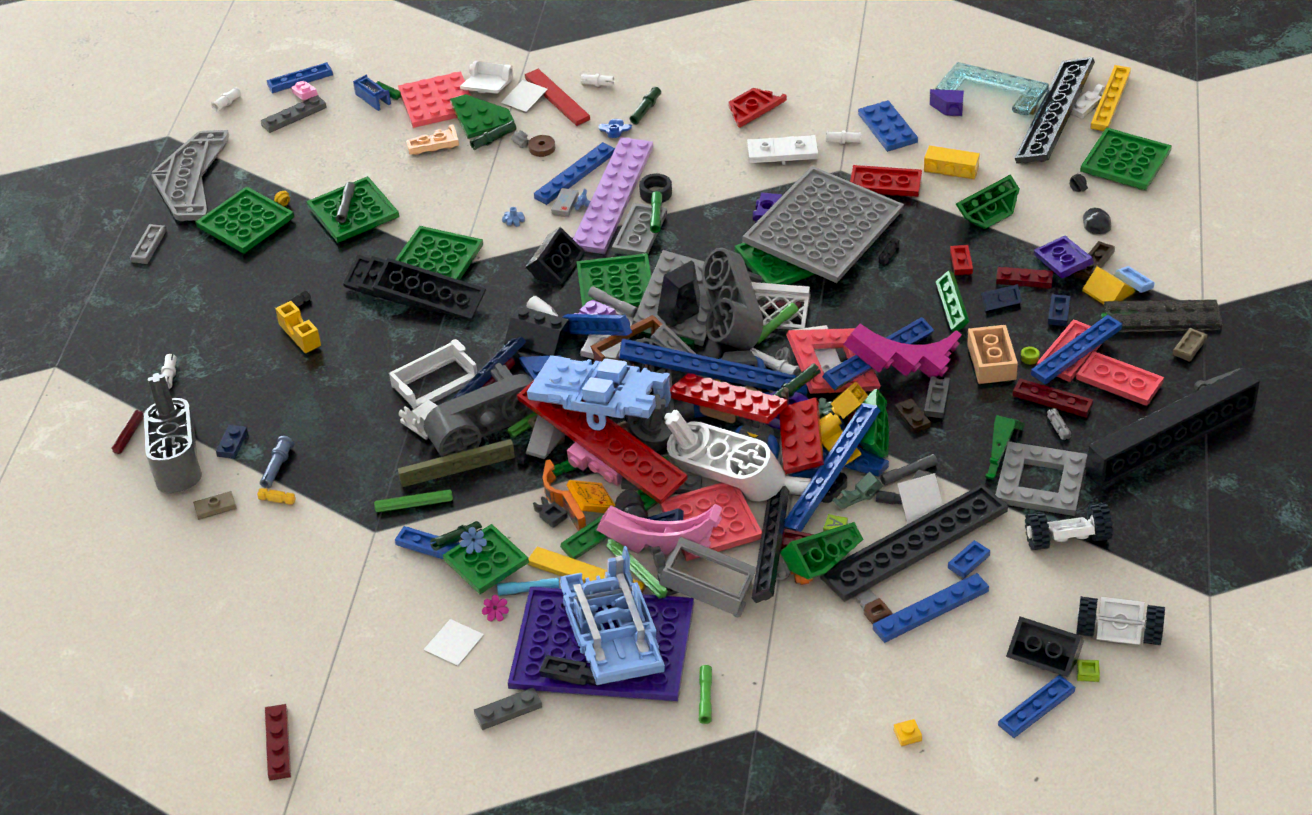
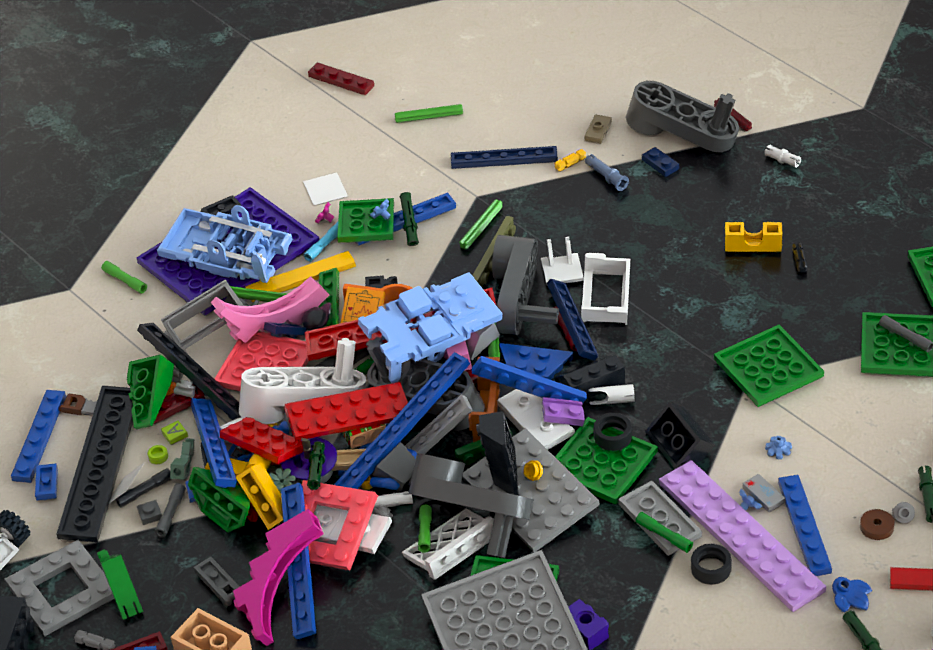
camera: 130 degrees right, 0 degrees up
black slope [343,254,486,320] -> none
dark grey plate [474,688,542,730] -> none
light grey piece [588,286,638,318] -> none
dark brown plate [894,398,931,434] -> none
none -> lime tile [147,445,168,464]
none -> light grey plate [174,379,196,398]
none -> bright green axle [395,104,463,123]
none -> dark blue tile [451,146,558,169]
none -> black tyre [593,413,632,451]

